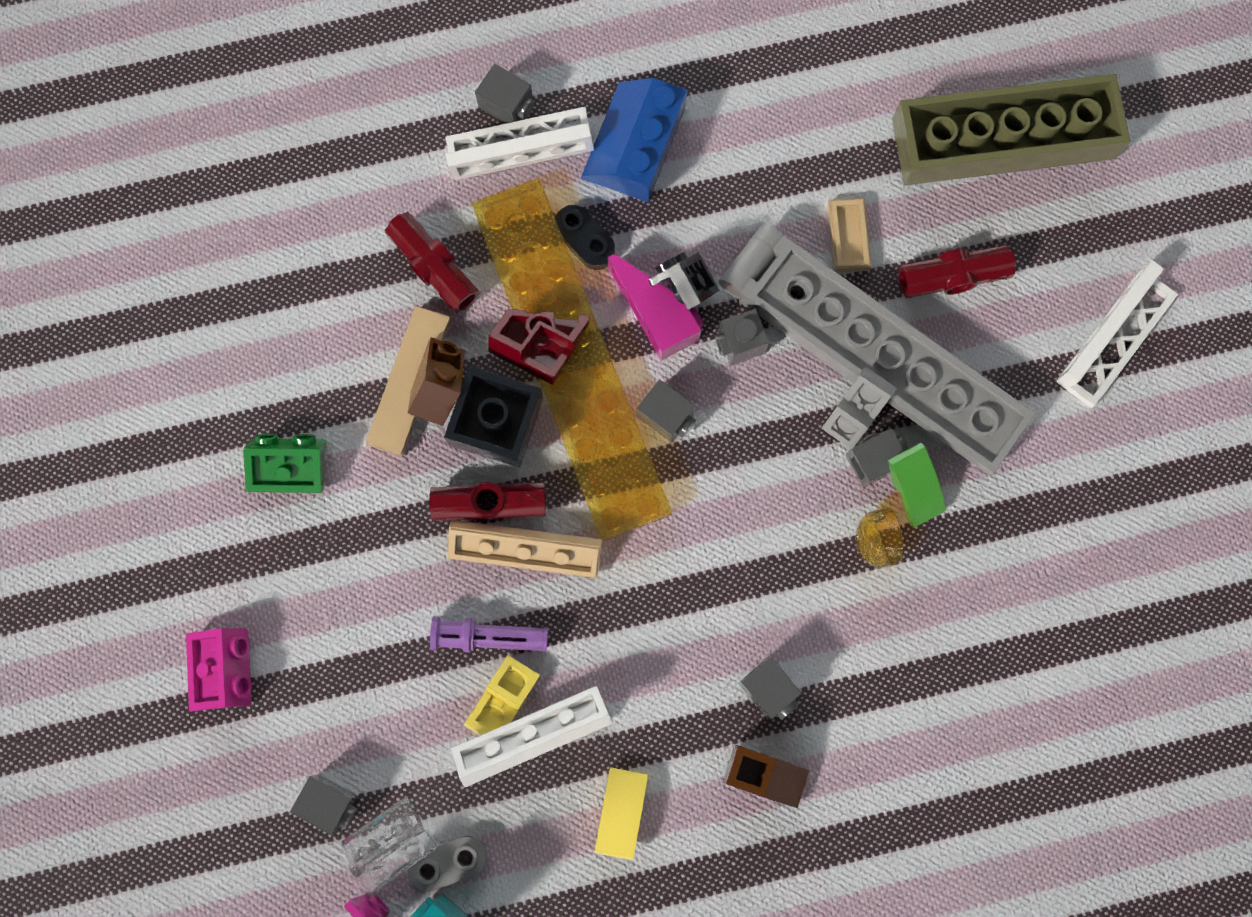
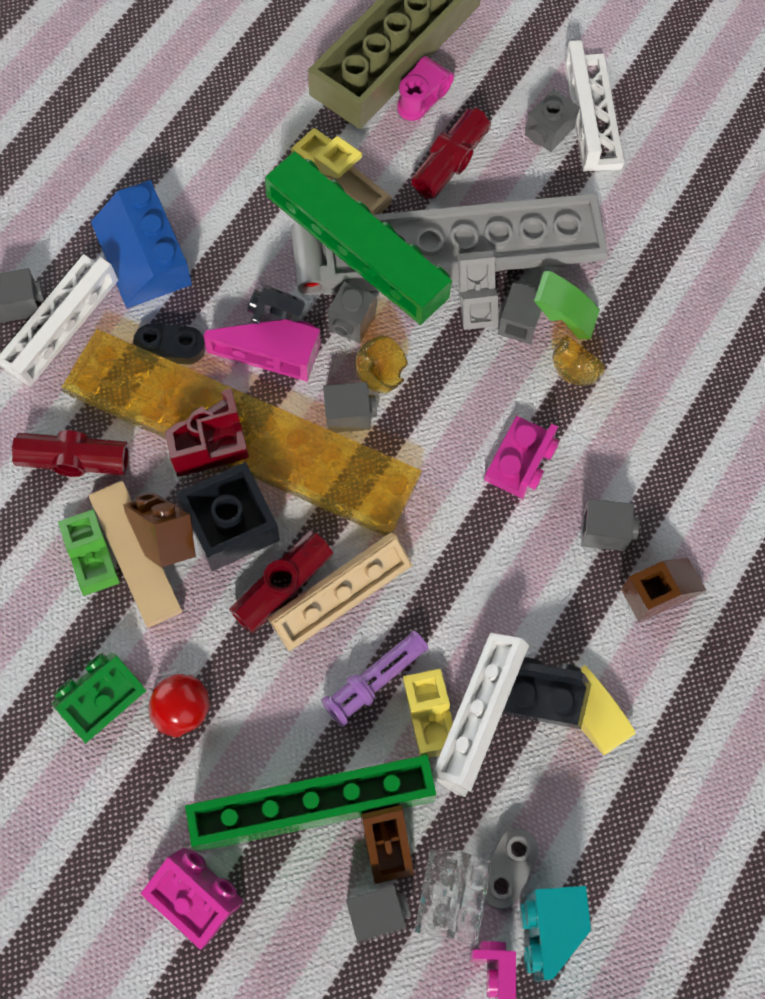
camera: 45 degrees left, 10 degrees down
none -> bright green slope [58,509,120,596]
none -> red hair [148,674,210,737]
none -> green brick [185,755,436,852]
none -> green brick [265,151,452,325]
none -> light yellow slope [291,128,362,178]
none -> clear yellow hair [355,334,408,394]
none -> reddish brown slope [361,805,414,884]
none -> dark pink piece [397,56,454,121]
none -> dark pink bracket [484,415,560,499]
none -> black bracket [503,657,591,729]
none -> dark grey brick [525,89,580,152]

